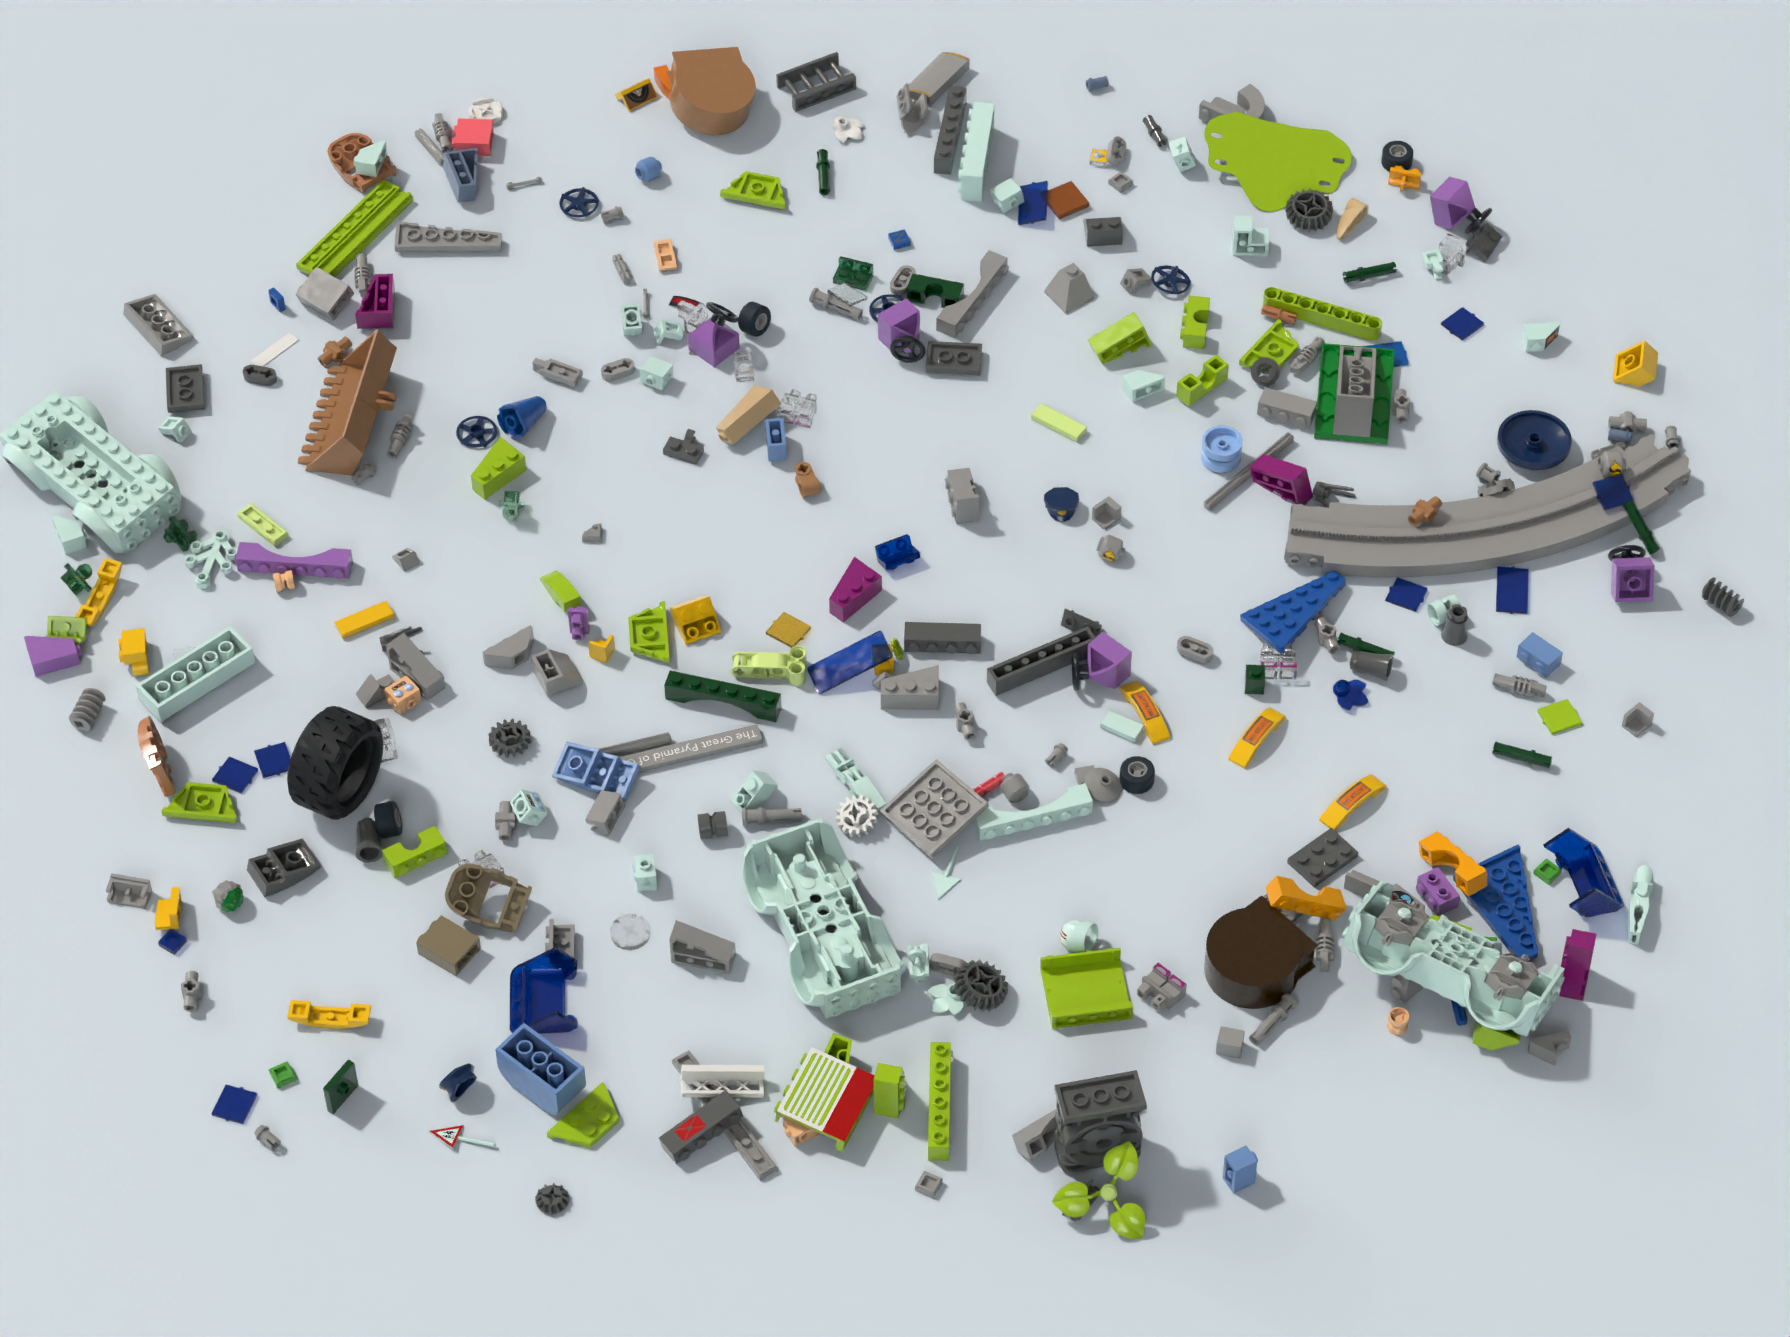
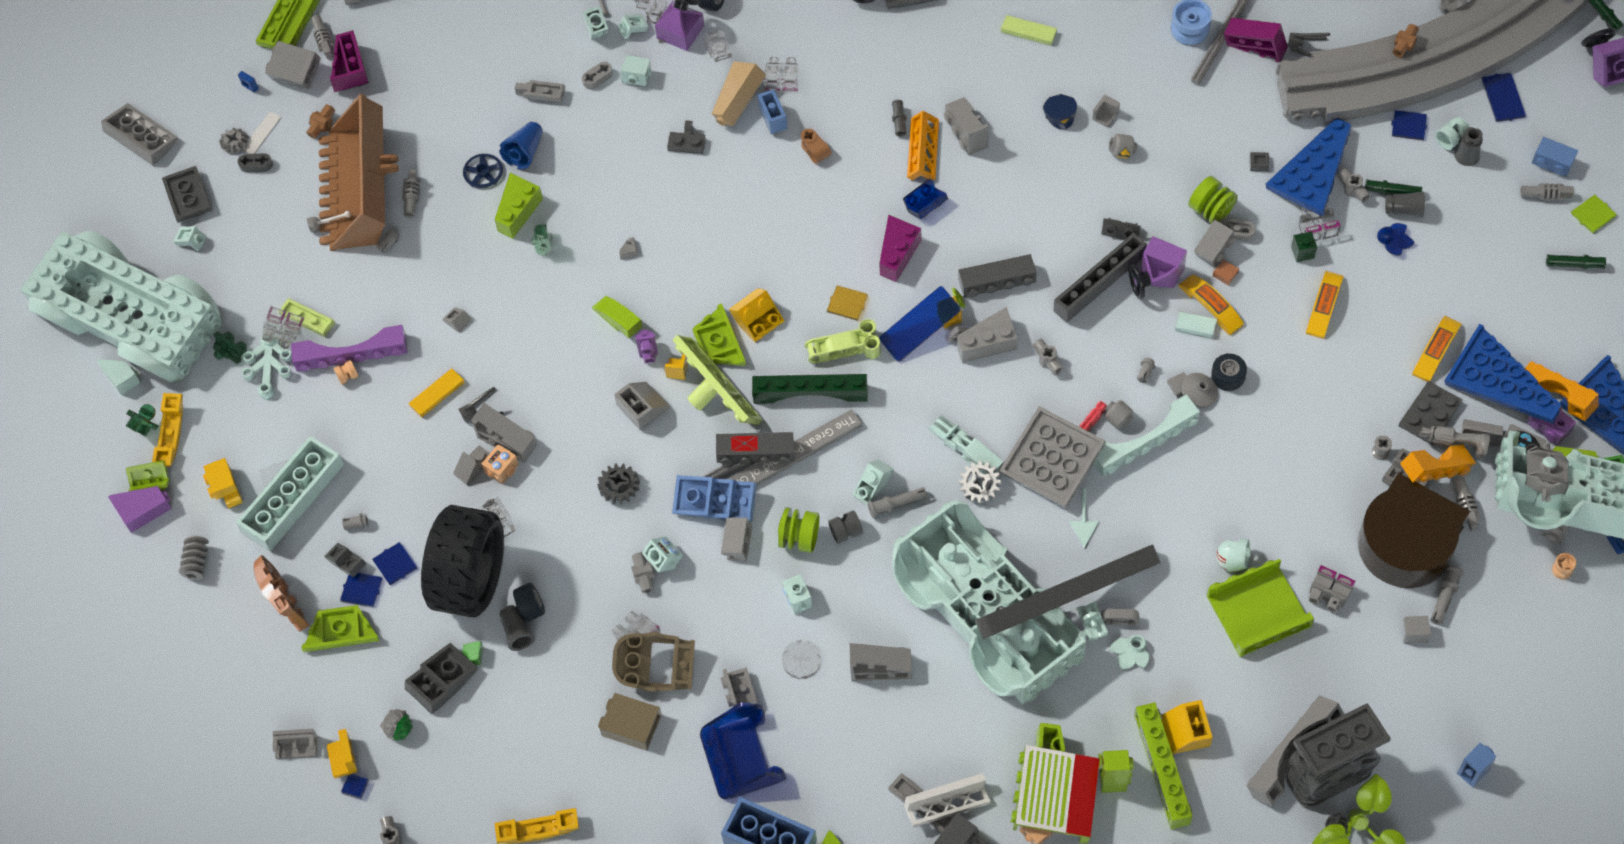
camera: 10 degrees left, 10 degrees up
lime arch [382,826,448,878] -> none
light grey slope [482,625,534,669] -> none
dark grey gear [954,959,1008,1012] -> none
none -> light grey gear [219,127,248,153]
none -> clear hips [262,306,304,349]
none -> hinge [307,211,351,232]
none -> dark grey slope [324,543,367,577]
none -> light grey pin [342,513,368,530]
none -> bright green slope [462,641,483,665]
none -> yellowish green plate [673,335,763,425]
none -> dark grey brick [716,432,794,465]
none -> lime wheel [778,507,820,553]
none -> dark grey pin [892,100,907,137]
none -> light orange fence [907,111,939,181]
none -> dark grey beam [975,544,1161,639]
none -> yellow slope [1160,700,1213,754]
none -> lime wheel [1188,176,1238,224]
none -> light grey brick [1194,220,1236,267]
none -> nougat tile [1213,260,1239,285]
none -> dark grey tile [1250,152,1269,171]
none -> light grey bush [1372,436,1392,460]
none -> light grey piece [1419,426,1490,459]
none -> blue wing [1444,324,1562,424]

